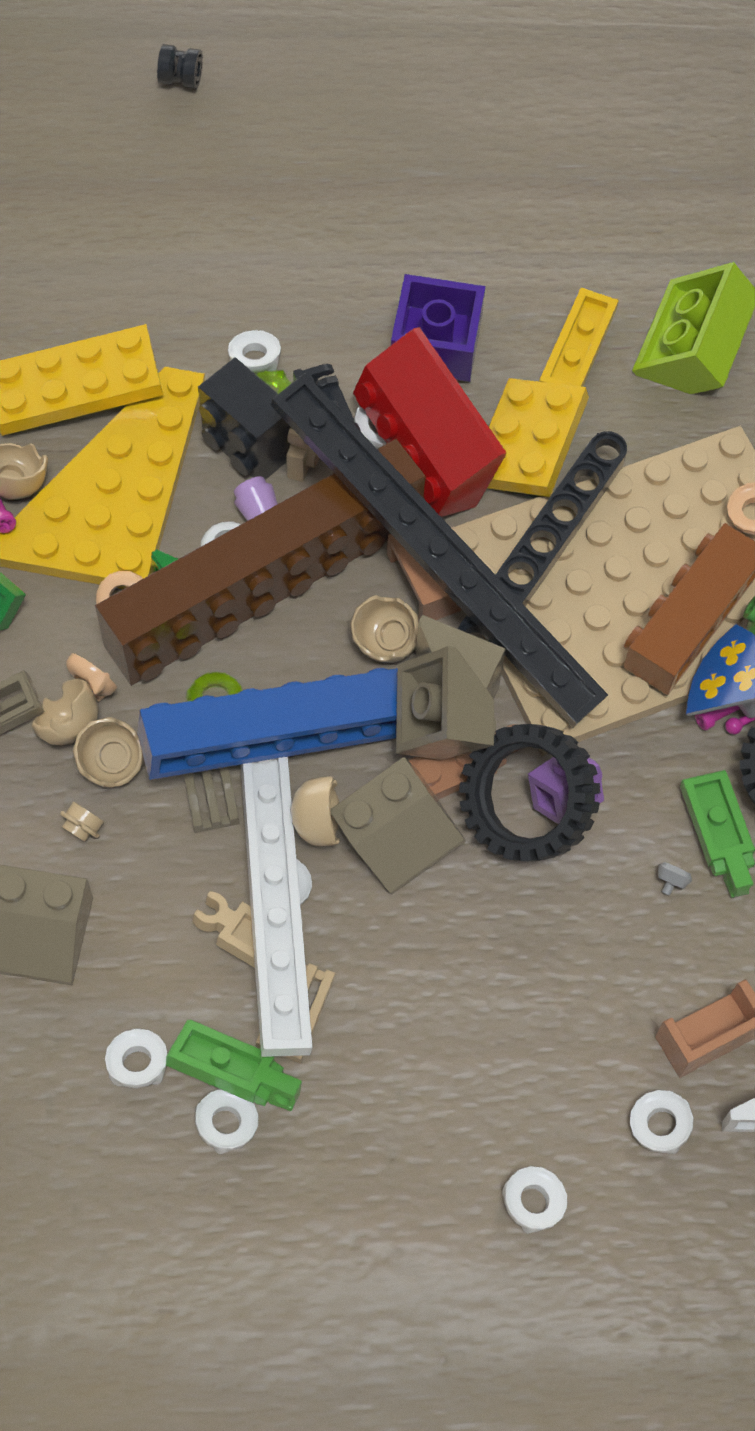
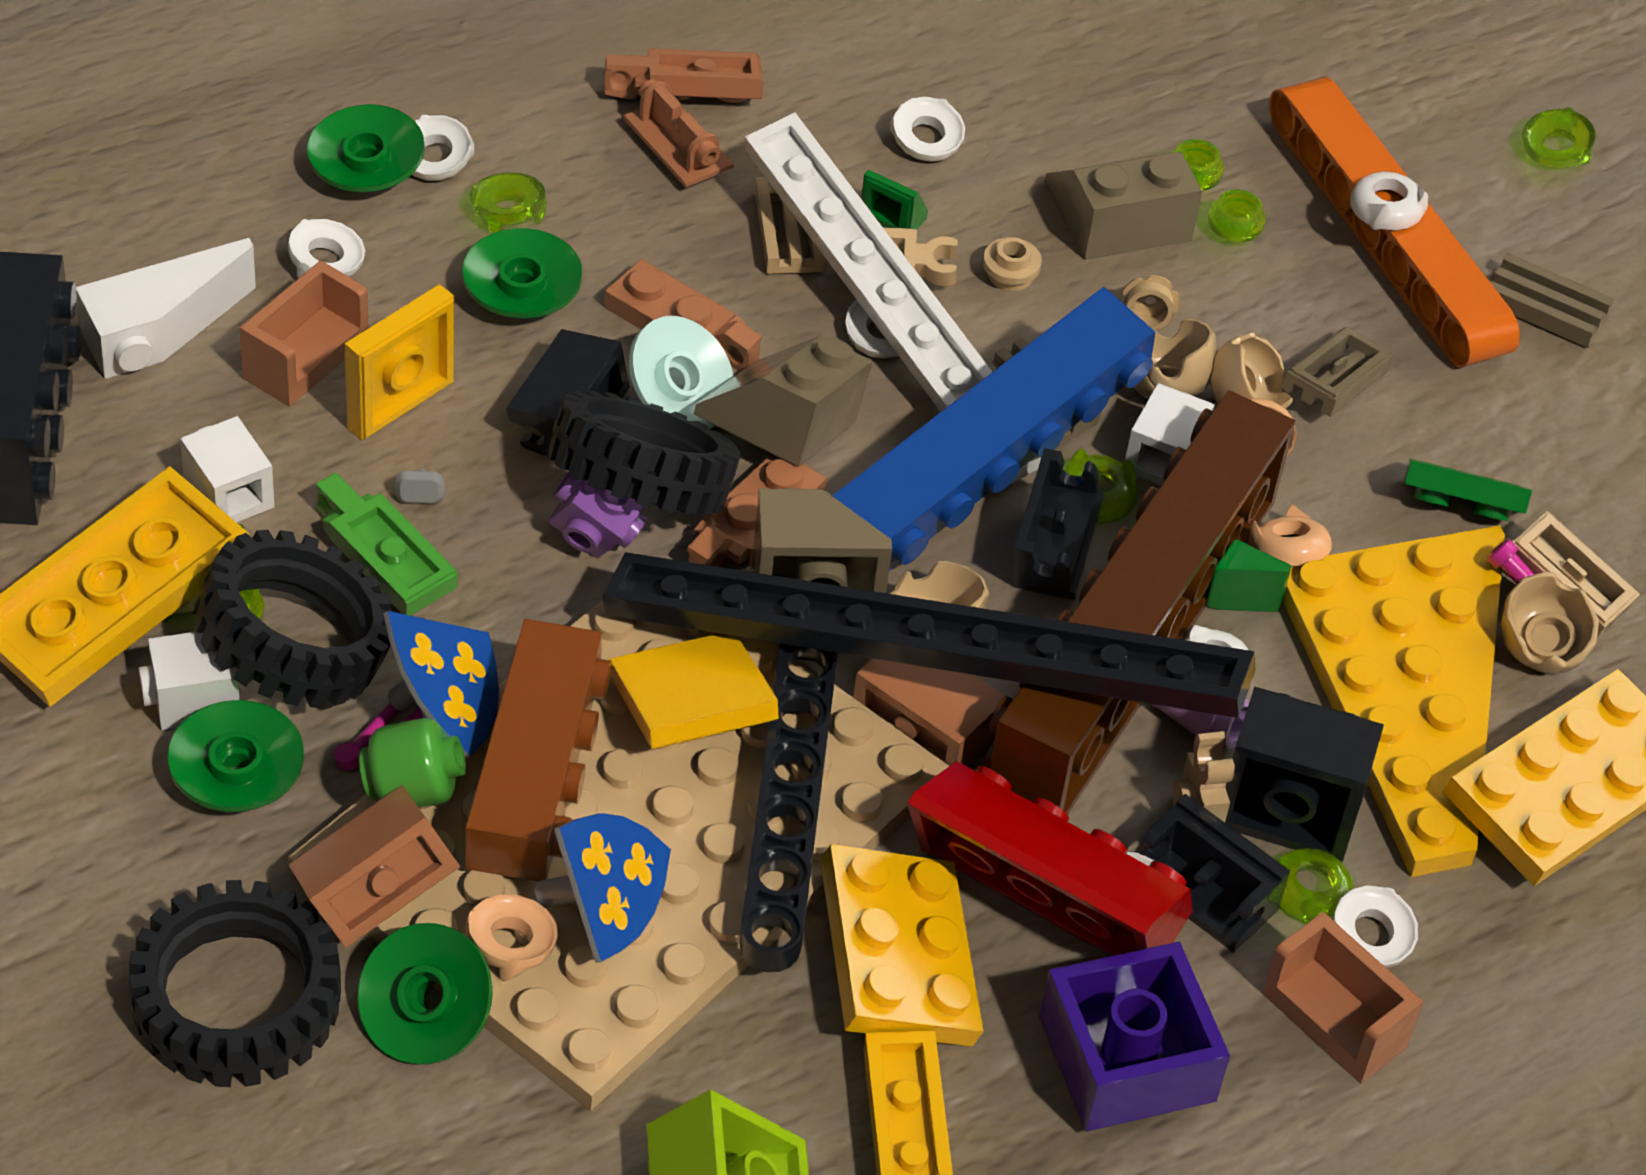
camera: 150 degrees right, 15 degrees down
bright green hinge [166,1019,302,1111] -> none
white piece [195,1089,258,1155] -> none
tan hair [291,776,340,846] -> none
dark tan slope [396,646,496,760] -> none
none -> green dish [307,104,425,192]
none -> yellow tile [344,284,454,441]
none -> green dish [462,228,582,318]
none -> clear neon green piece [469,172,547,233]
none -> black hinge [506,329,630,456]
none -> blue shield [535,813,671,963]
none -> nougat hinge [604,48,763,103]
none -> nougat hinge [604,259,762,372]
none -> yellow tile [609,633,779,749]
none -> nougat hinge [624,79,734,188]
none -> light aqua dish [629,316,734,430]
none -> green slope [861,169,928,230]
none -> tan plate [983,237,1042,291]
none -> black hinge [1014,448,1104,600]
none -> white brick [1123,383,1215,486]
none -> nougat panel [1262,912,1424,1084]

